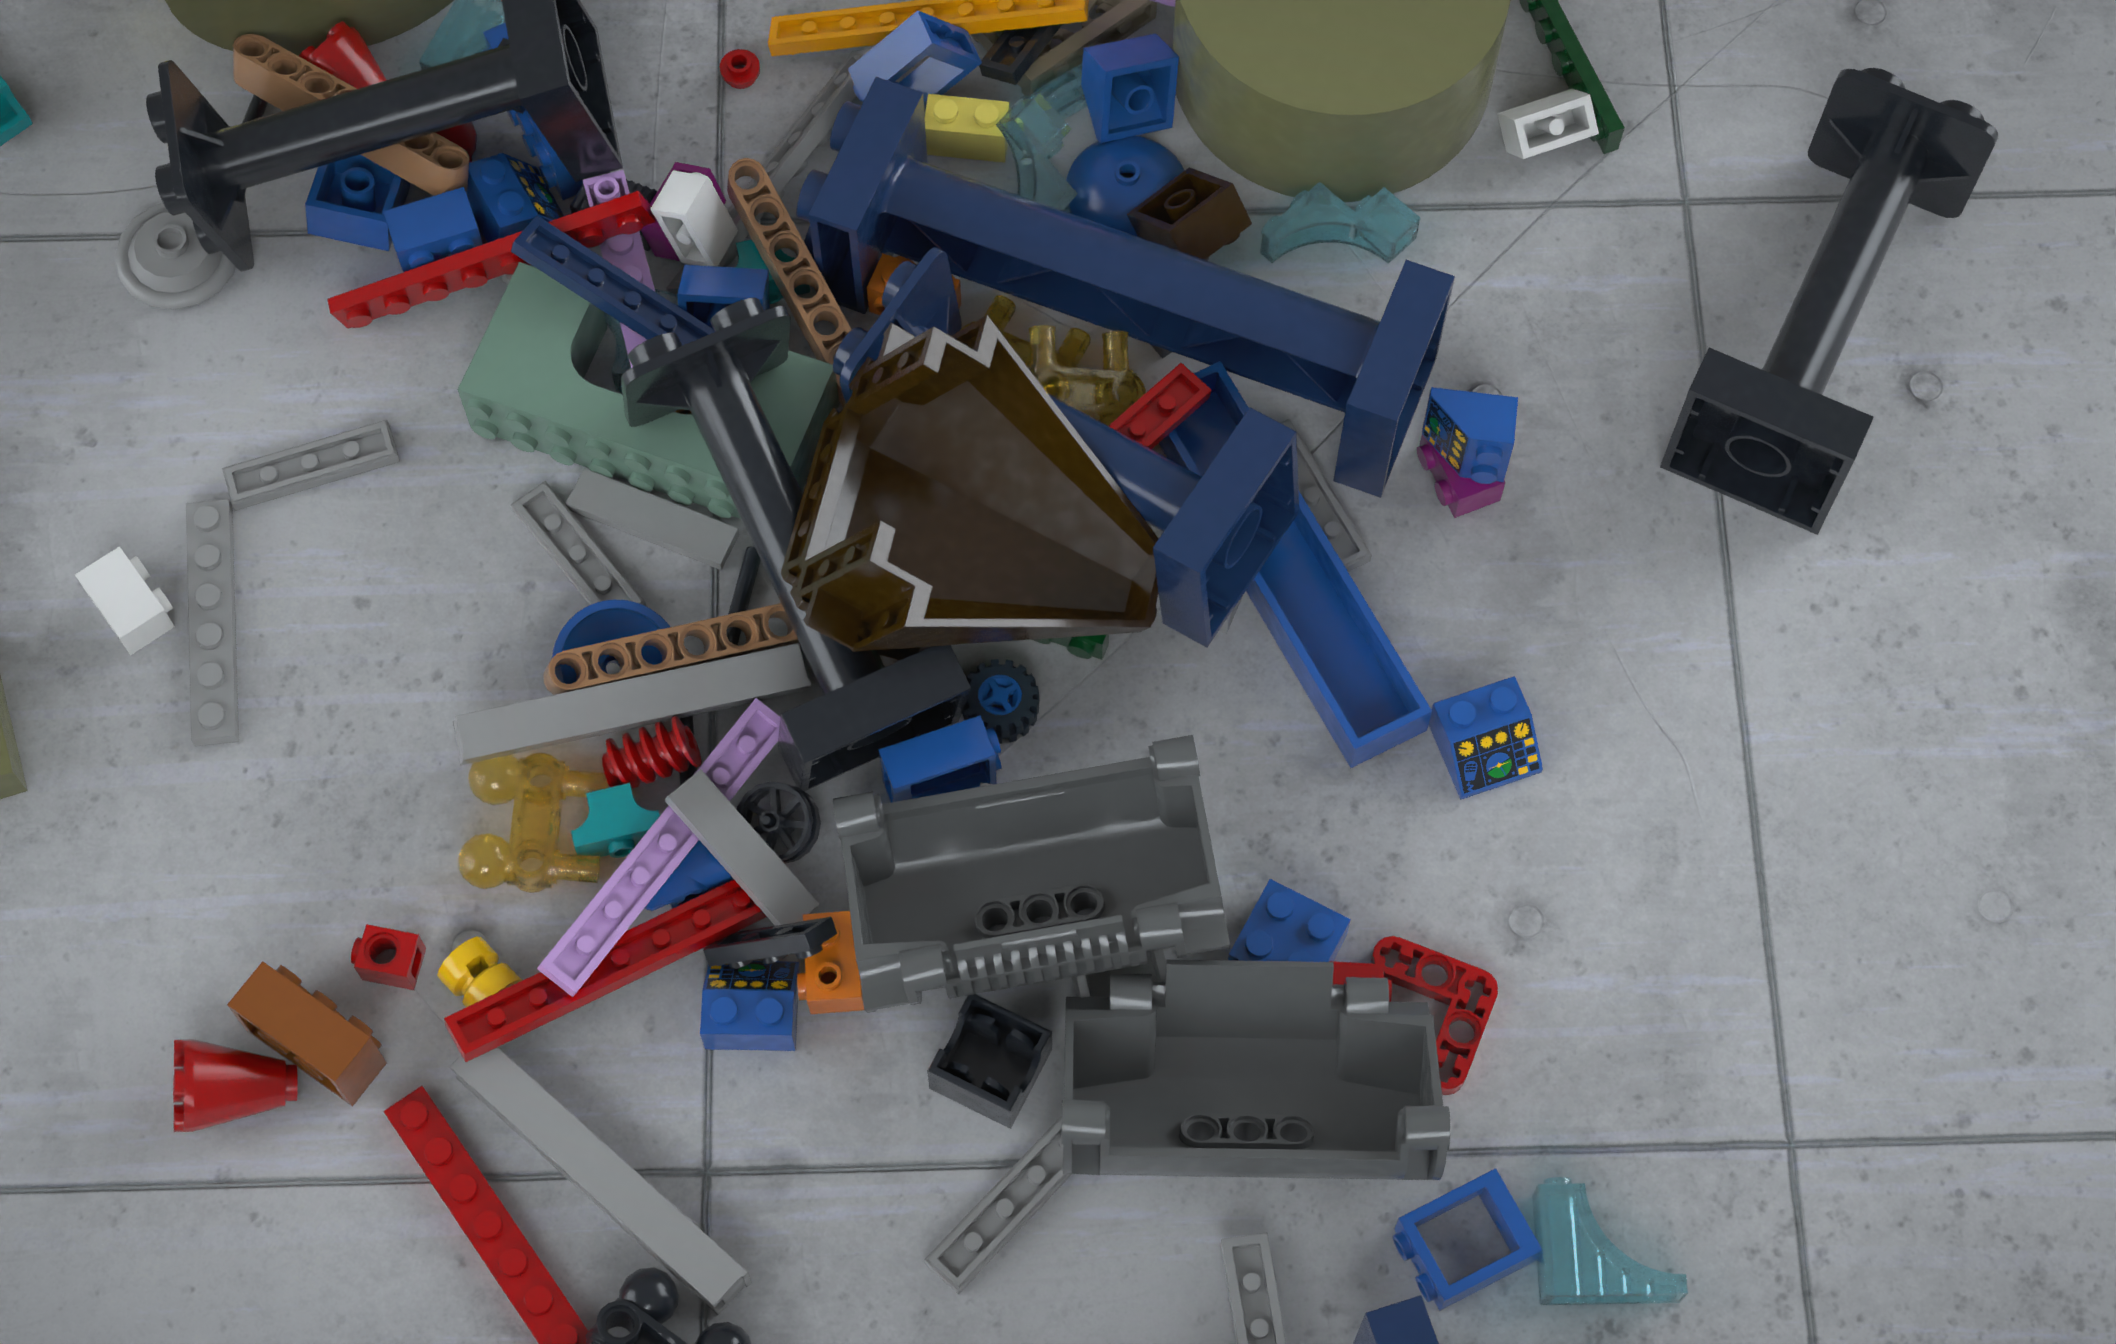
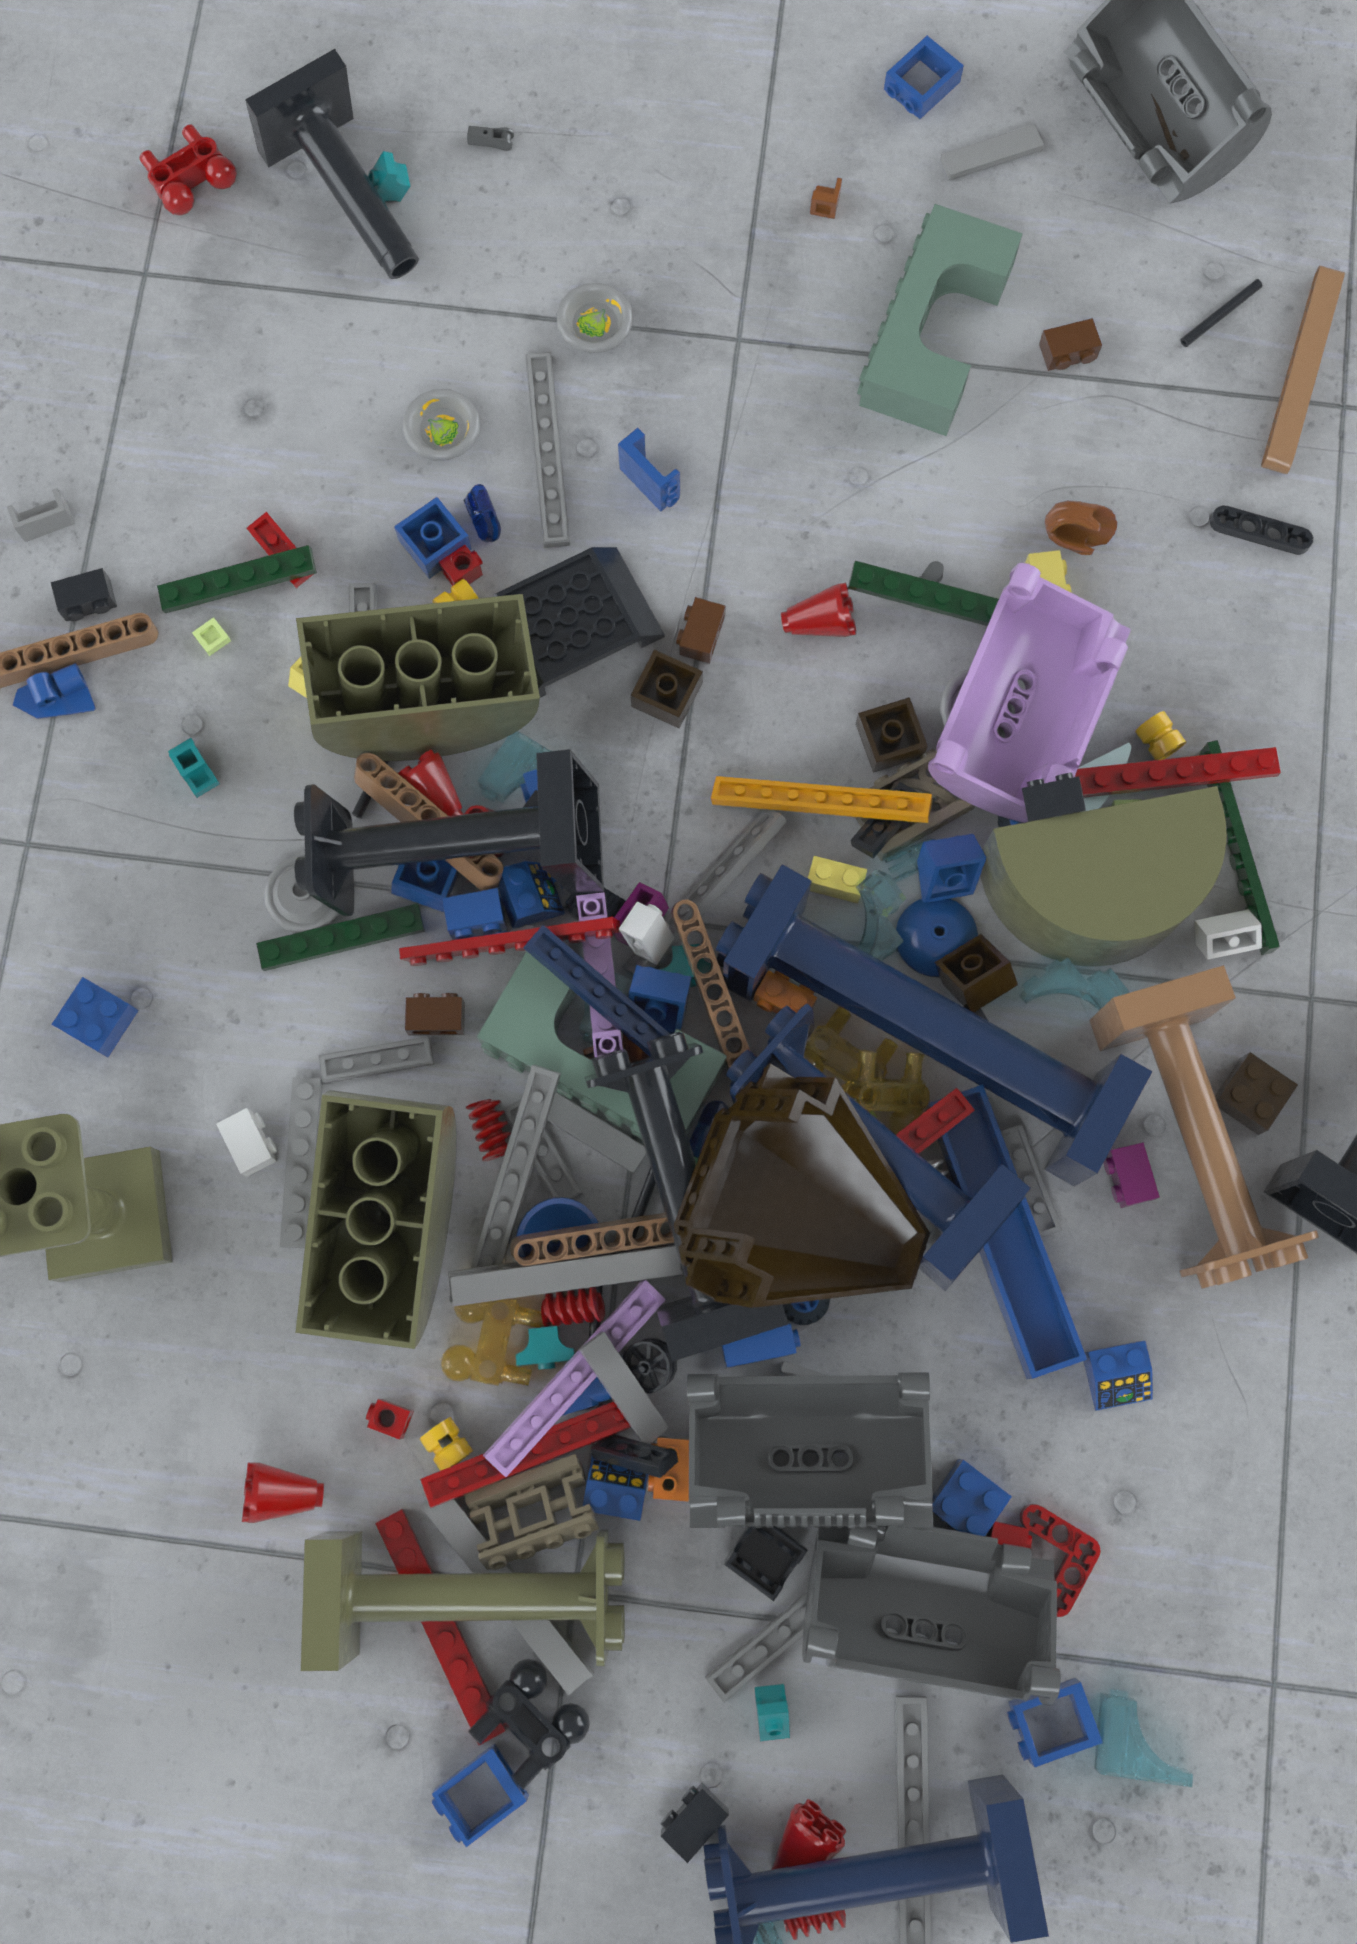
camera: 10 degrees right, 10 degrees up
dark orange brick [227,961,387,1107] -> none
red plate [719,49,760,89] -> none
blue window [848,10,982,110] -> none
blue slope [1422,387,1518,484] -> none
none -> dark green plate [256,903,425,971]
none -> olive brick [295,1090,456,1349]
none -> olive piece [301,1529,625,1671]
none -> reddish brown brick [405,993,465,1036]
none -> dark tan fence [464,1454,599,1570]
none -> red piece [466,1099,511,1162]
none -> light grey plate [471,1064,561,1268]
none -> teal brick [754,1684,790,1742]
none -> medium nougat piece [1089,965,1319,1289]
none -> dark brown brick [1215,1052,1298,1135]

